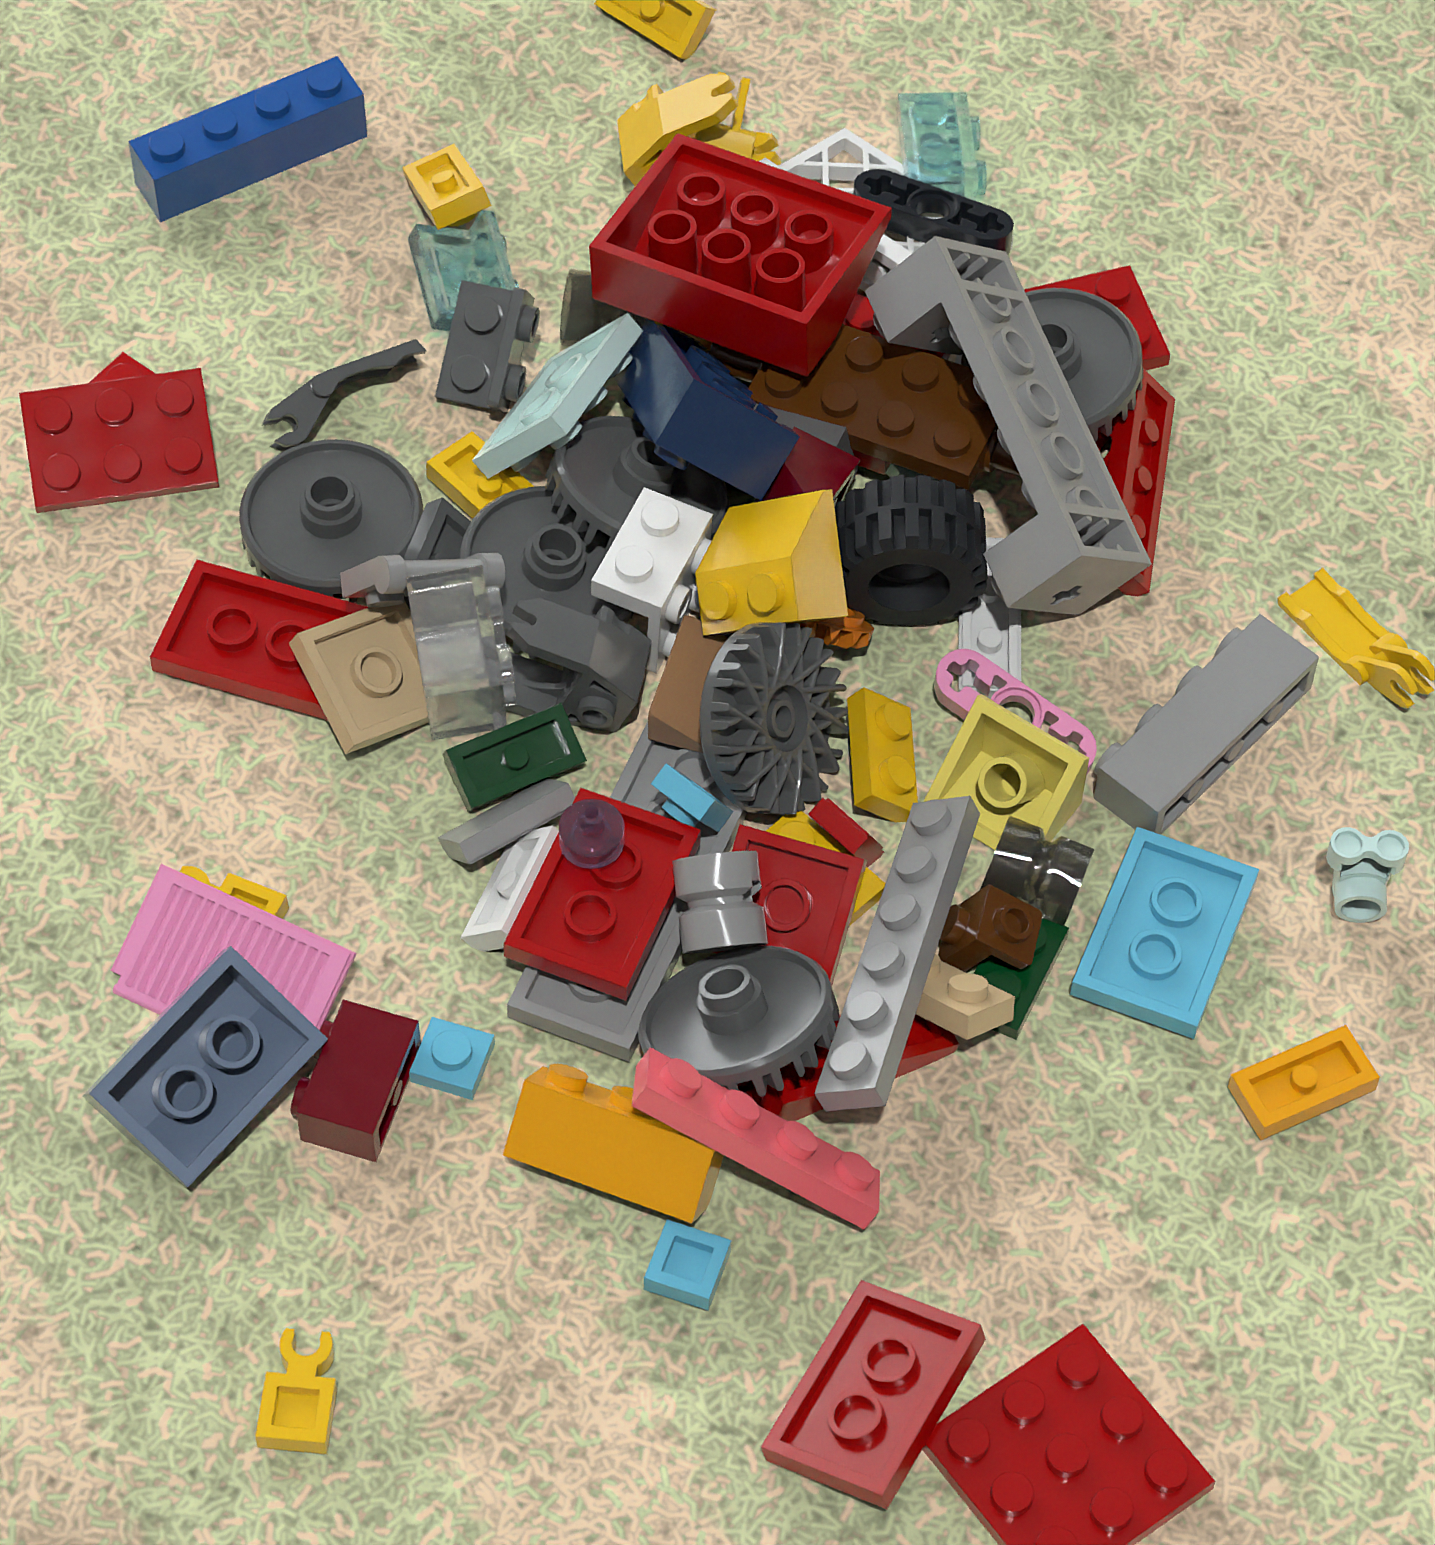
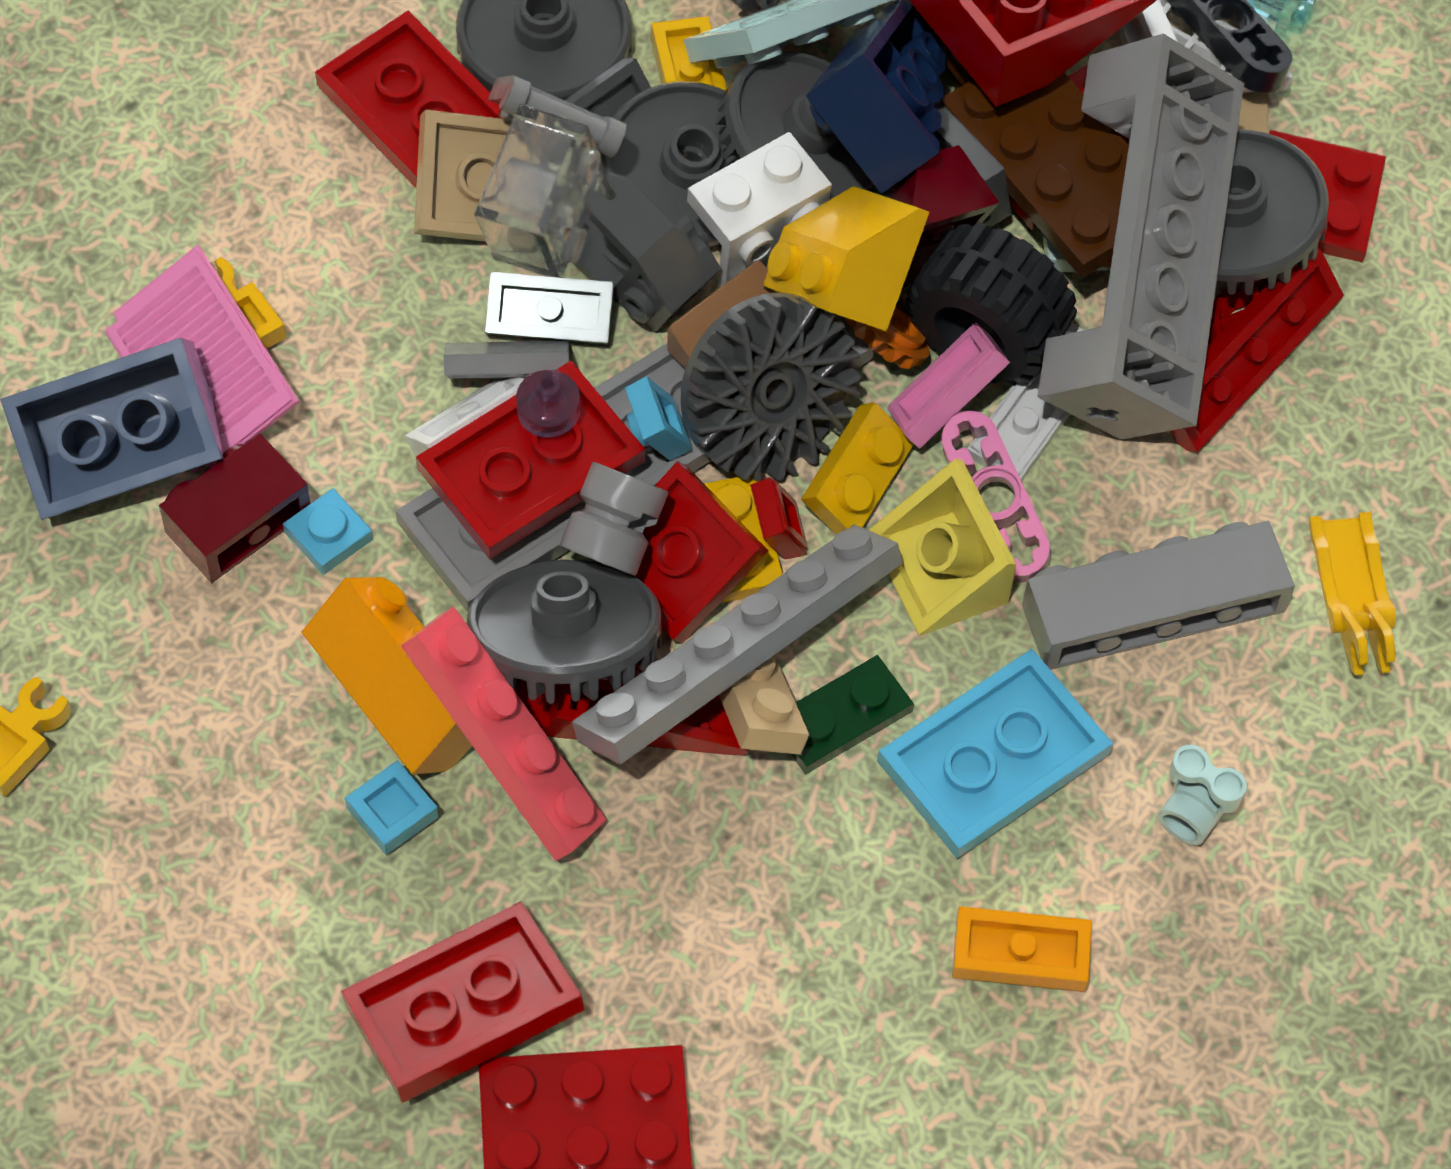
camera: 30 degrees right, 5 degrees up
reddish brown bracket [938,884,1042,972] -> none
clear smoke wheel [980,816,1094,926] -> none
none -> bright pink tile [887,322,1010,449]

